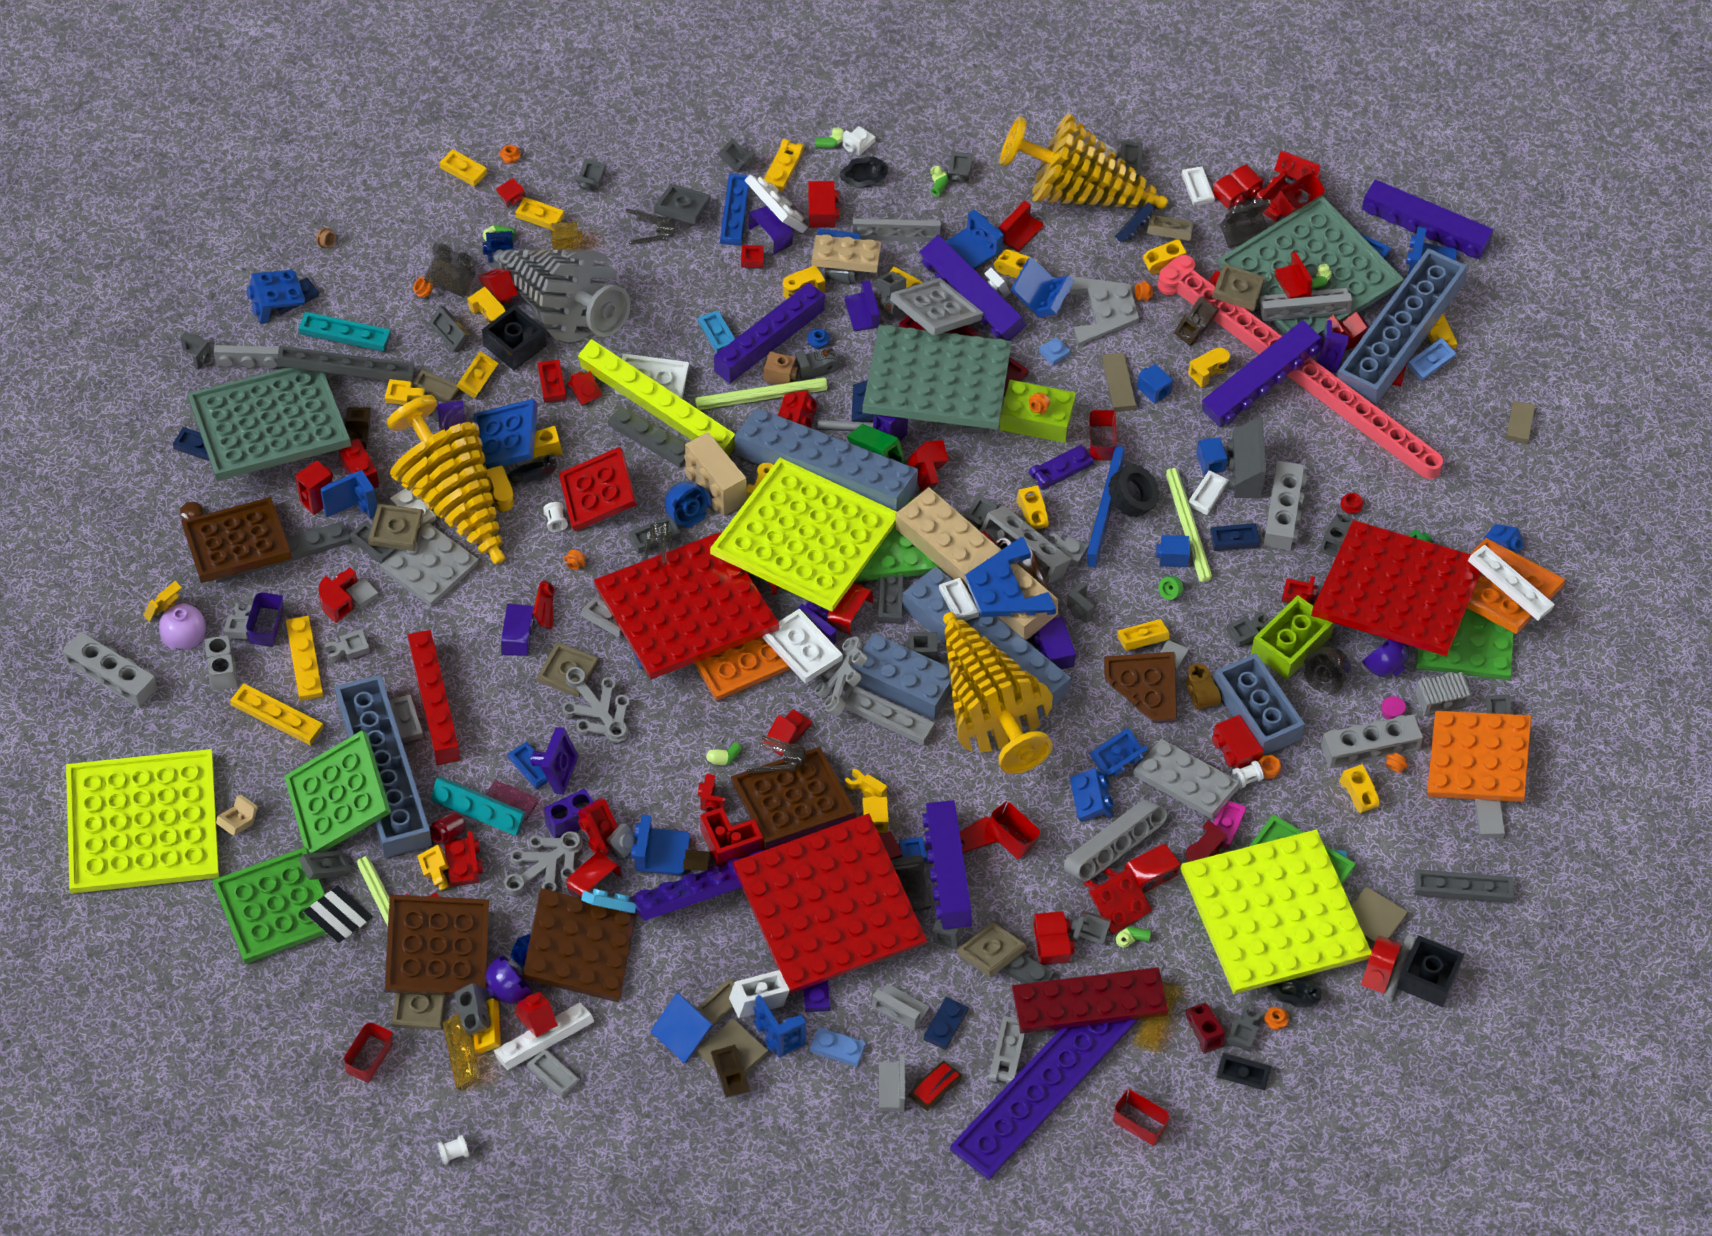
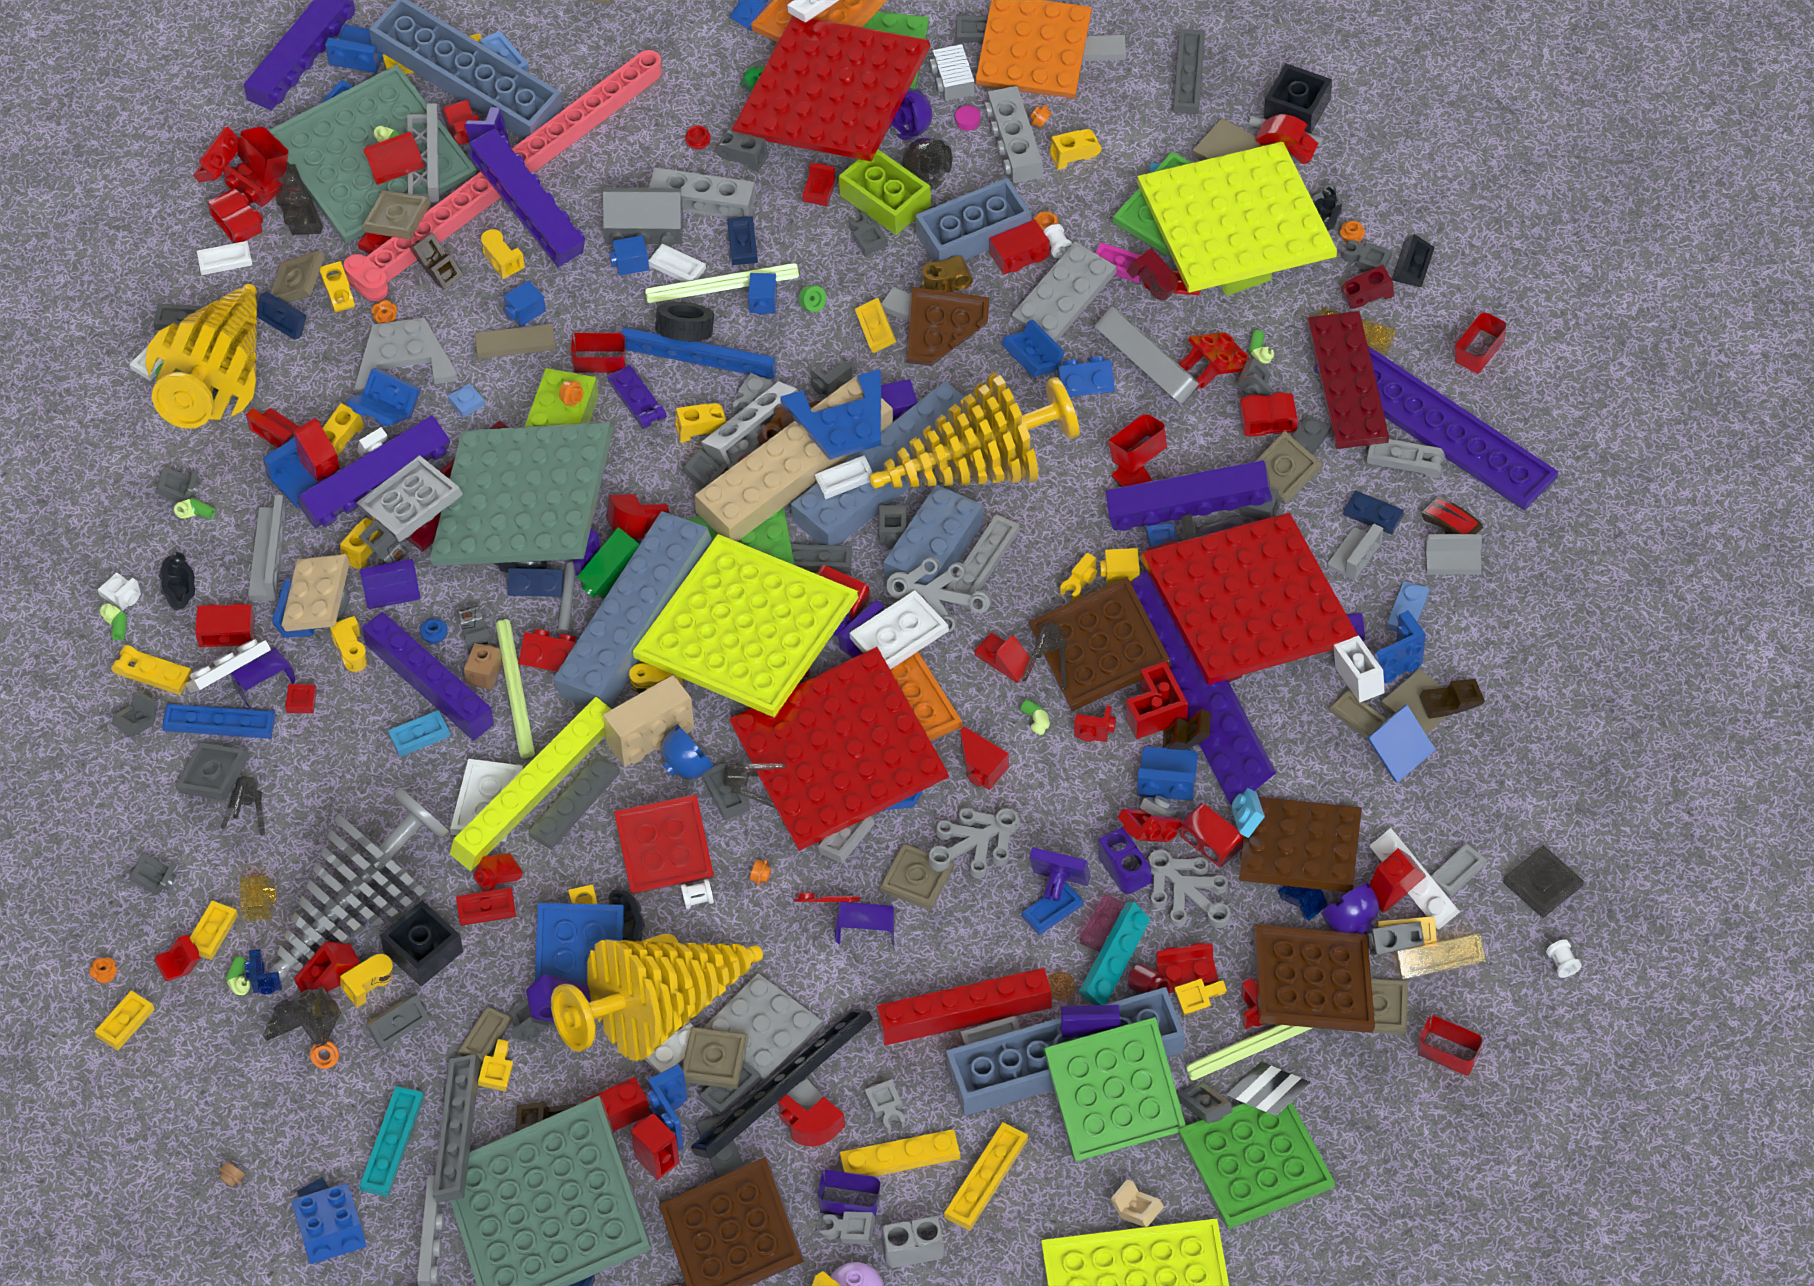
camera: 85 degrees left, 0 degrees up
yellow plate [456,351,499,399] -> none
red piece [1124,844,1180,894] -> none
none -> red slope [293,418,340,482]
none -> black tile [690,1008,873,1159]
none -> red slope [960,726,1009,790]
none -> clear orange tile [1048,972,1075,1001]
none -> dark purple panel [1061,1005,1120,1038]
none -> clear smoke plate [1503,845,1584,918]

